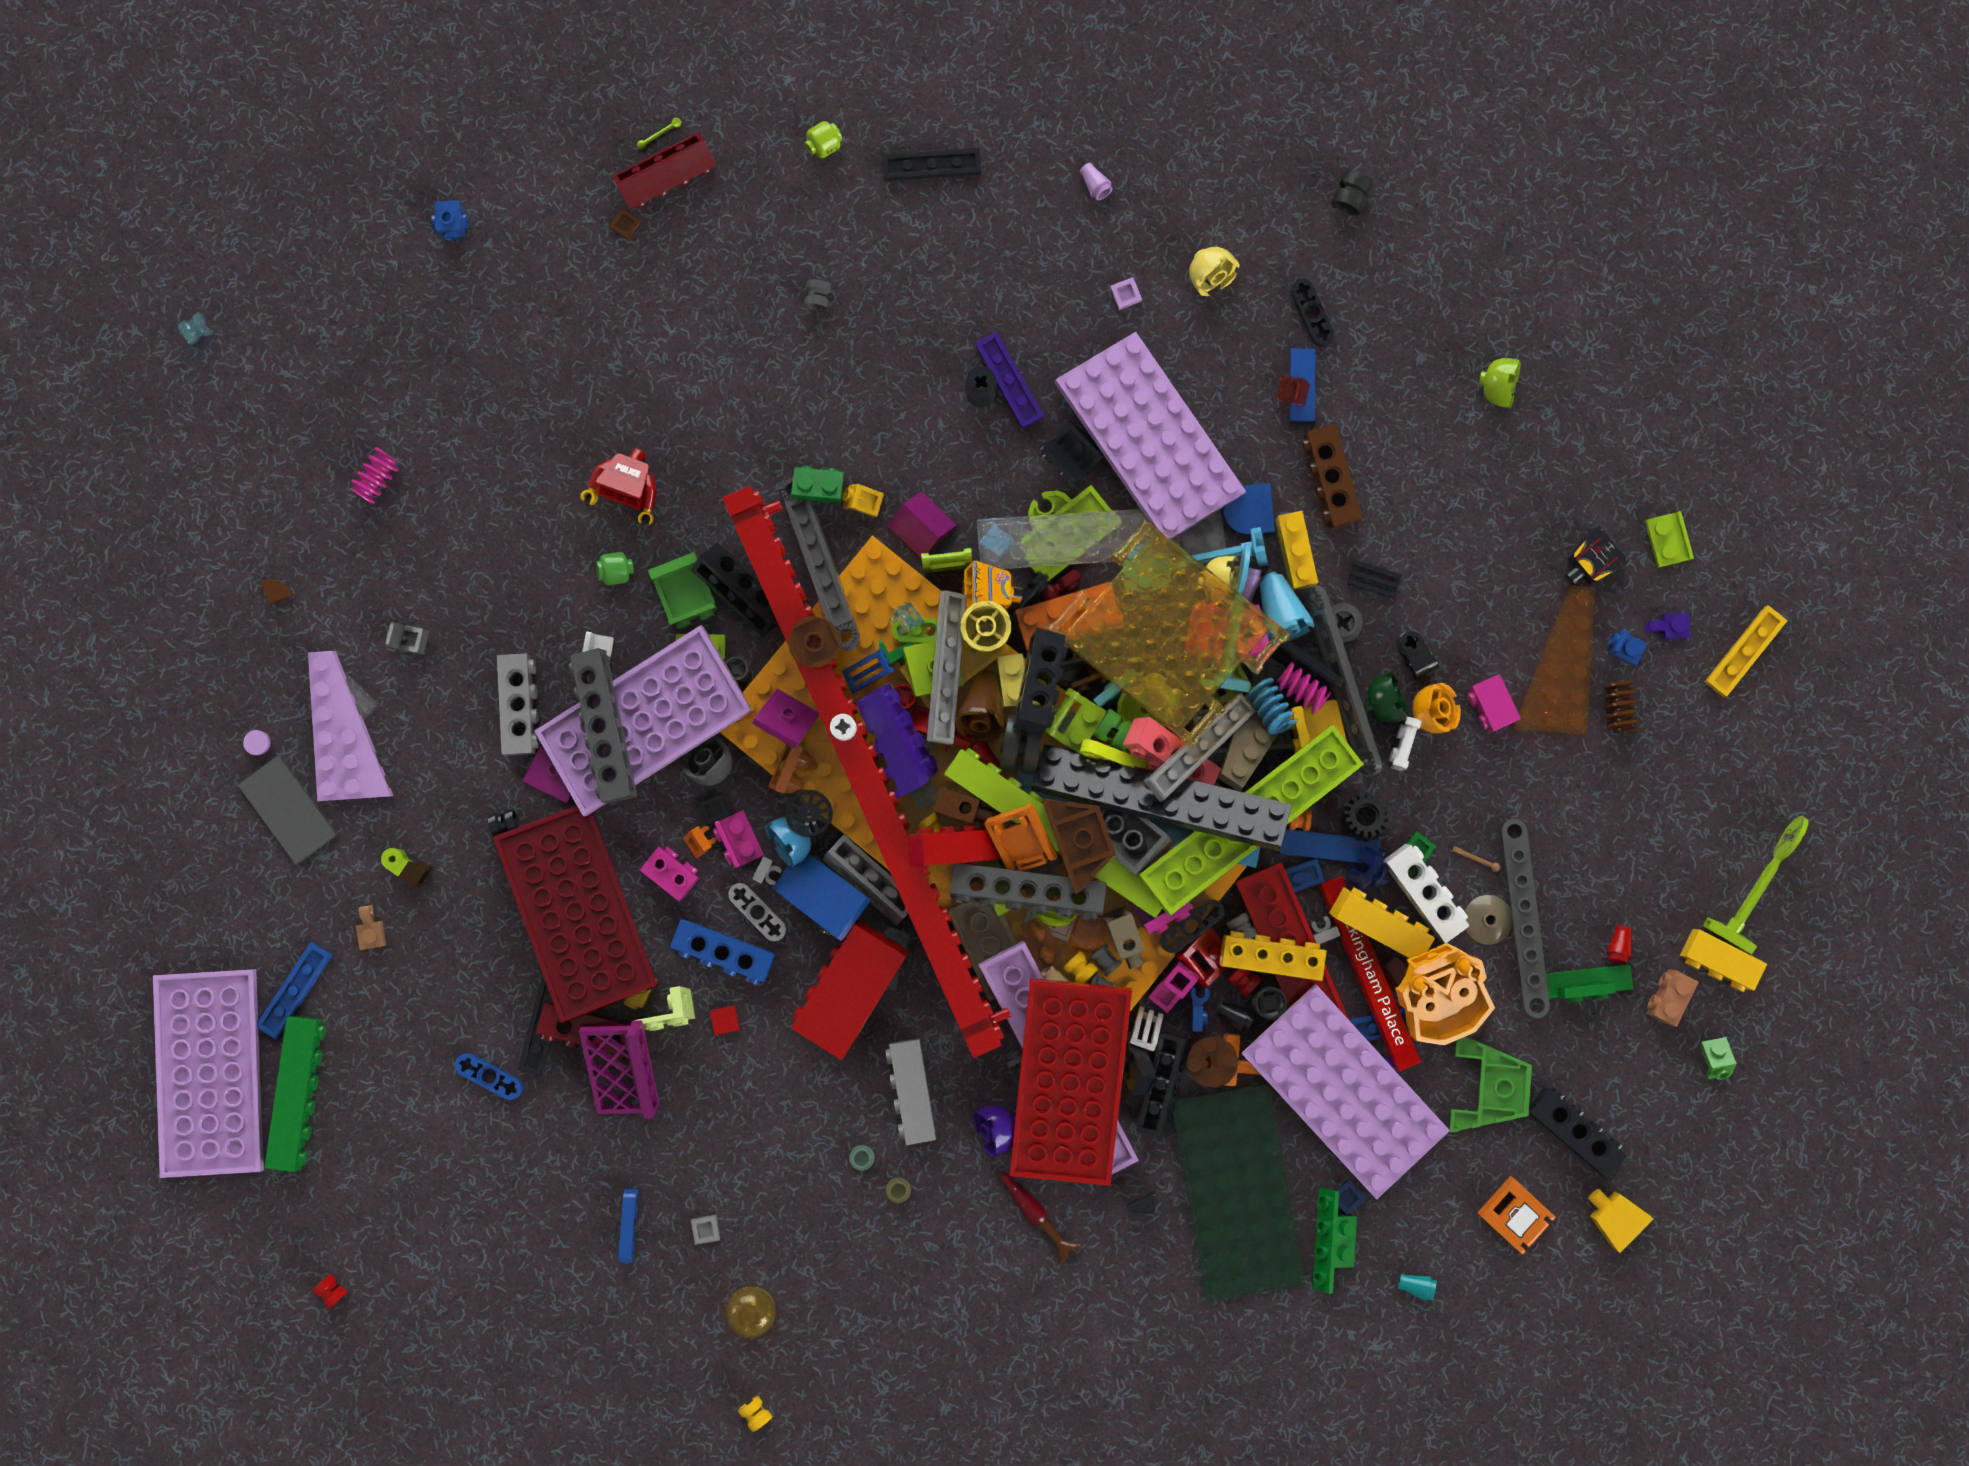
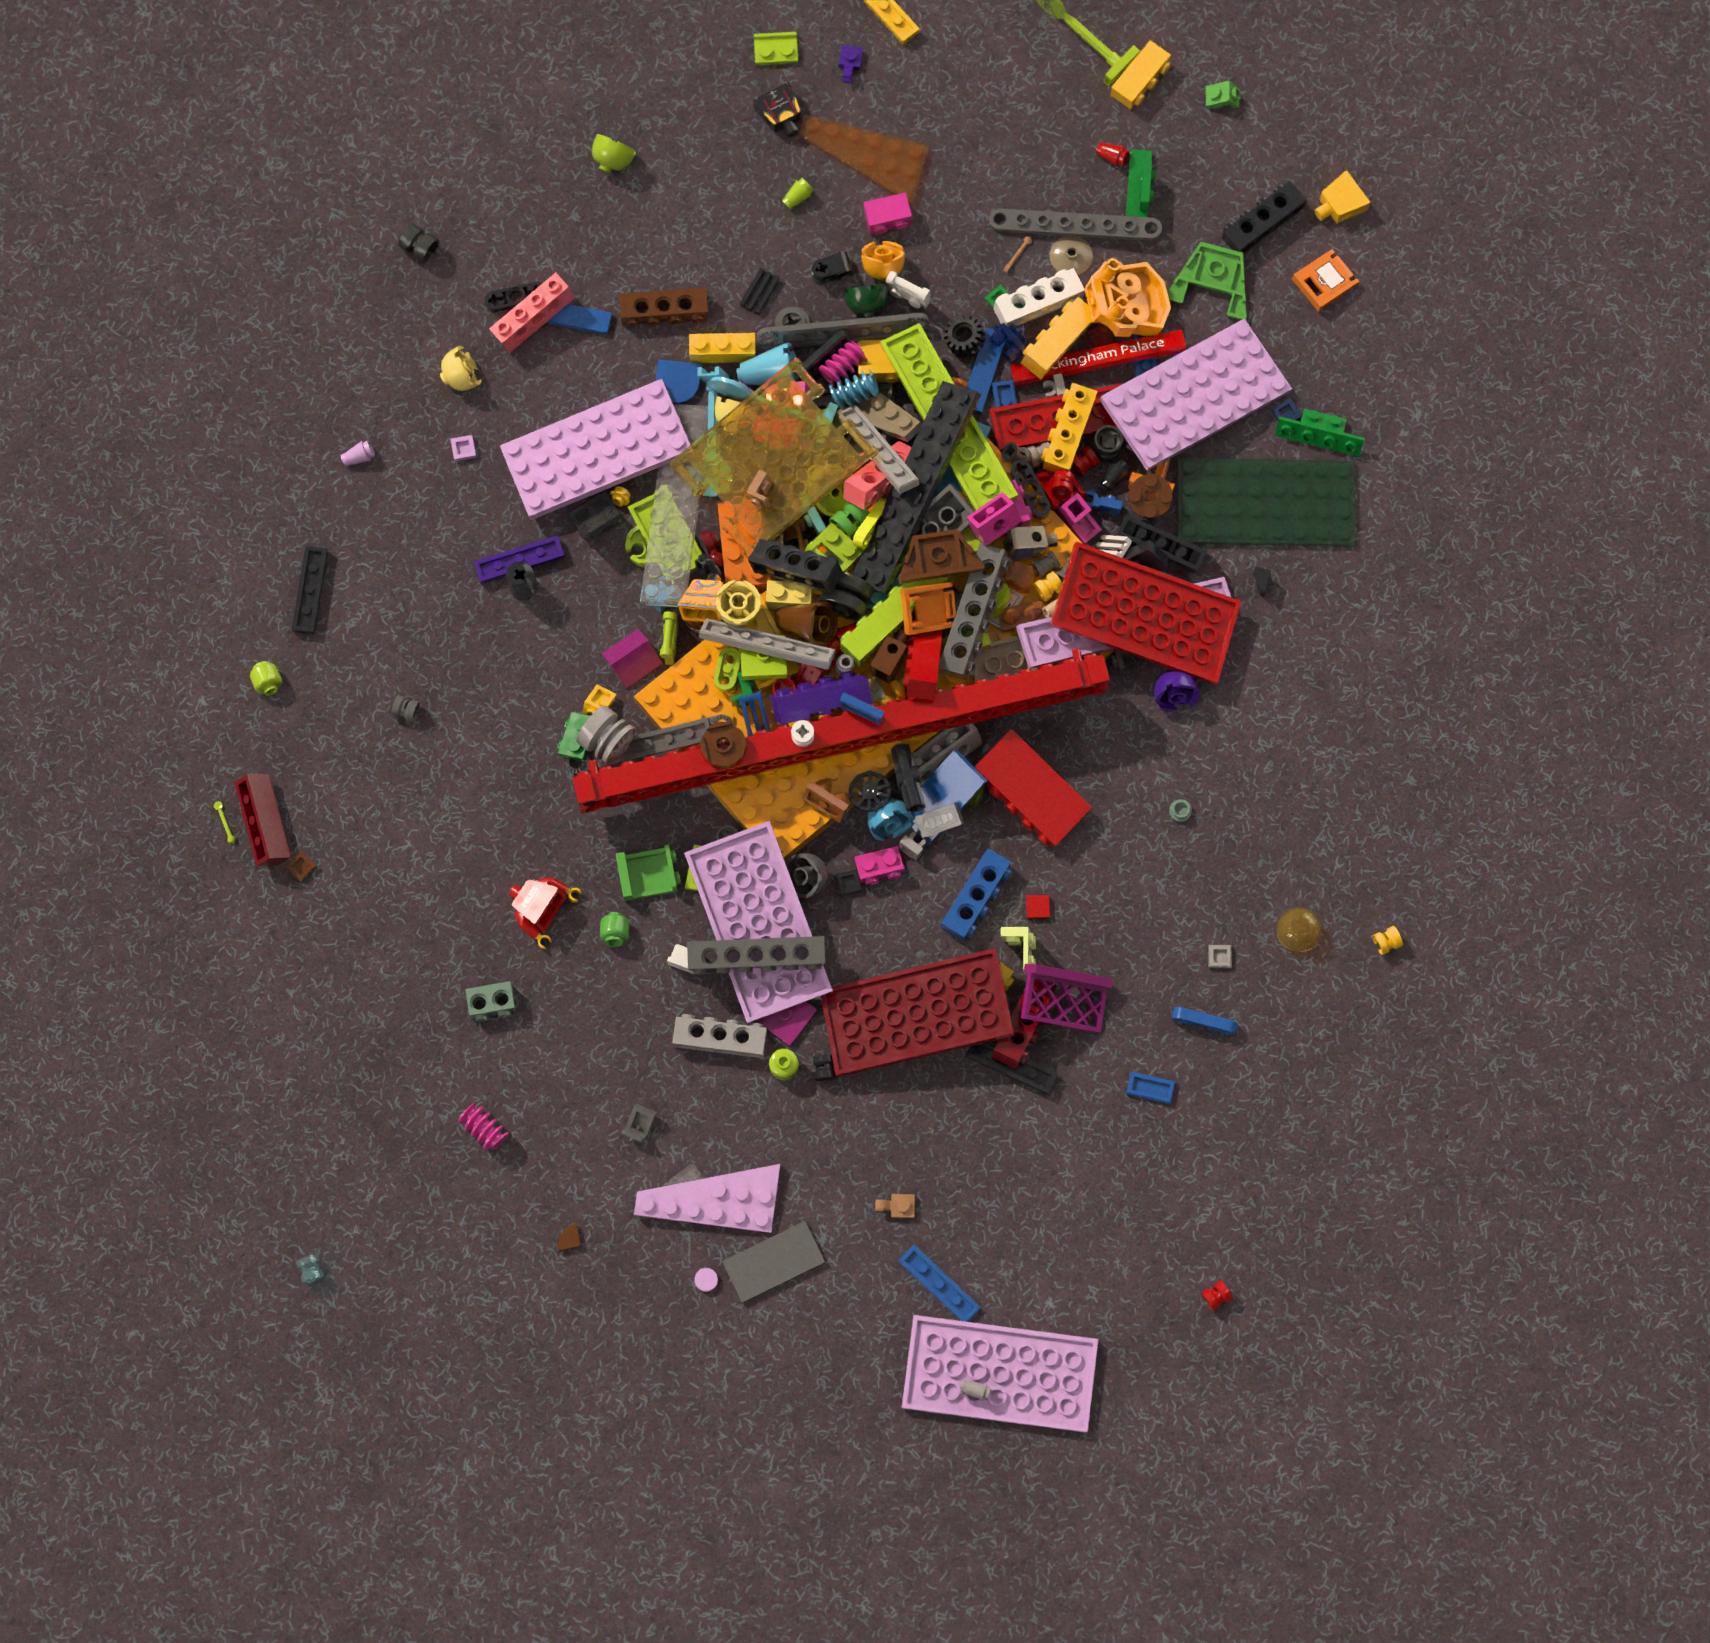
camera: 75 degrees left, 10 degrees down
green brick [264,1015,326,1172] -> none
leg [381,848,433,888] -> none
blue brick [431,200,469,241] -> none
blue beam [455,1053,523,1100] -> none
dark pink brick [640,846,700,901] -> none
orange tile [683,826,717,859] -> none
black brick [691,542,778,637] -> none
light grey beam [729,883,787,941] -> none
magenta plate [752,688,819,749] -> none
light grey brick [886,1038,936,1145] -> none
olive plate [886,1177,911,1203] -> none
clear light blue tile [889,602,924,634] -> none
dark red piece [999,1172,1081,1264] -> none
clear red slope [1276,376,1310,407] -> none
teal cone [1398,1274,1437,1302] -> none
reddish brown piece [1604,681,1640,733] -> none
blue bracket [1608,629,1647,666] -> none
nougat brick [1646,969,1699,1027] -> none
none -> sand green brick [465,981,516,1022]
none -> coral brick [489,273,576,353]
none -> light grey wheel [576,705,636,766]
none -> yellow plate [609,486,631,506]
none -> medium nougat bracket [746,470,772,508]
none -> lime head [769,1049,799,1080]
none -> lime cone [782,178,814,210]
none -> light grey pin [835,654,854,674]
none -> blue tile [840,692,885,725]
none -> black piece [890,743,925,813]
none -> tile [915,802,964,838]
none -> light grey pin [960,1379,991,1401]
none -> dark pink brick [966,492,1022,546]
none -> dark grey bush [1002,442,1031,467]
none -> red wheel [1051,470,1075,501]
none -> blue tile [1126,1071,1176,1105]

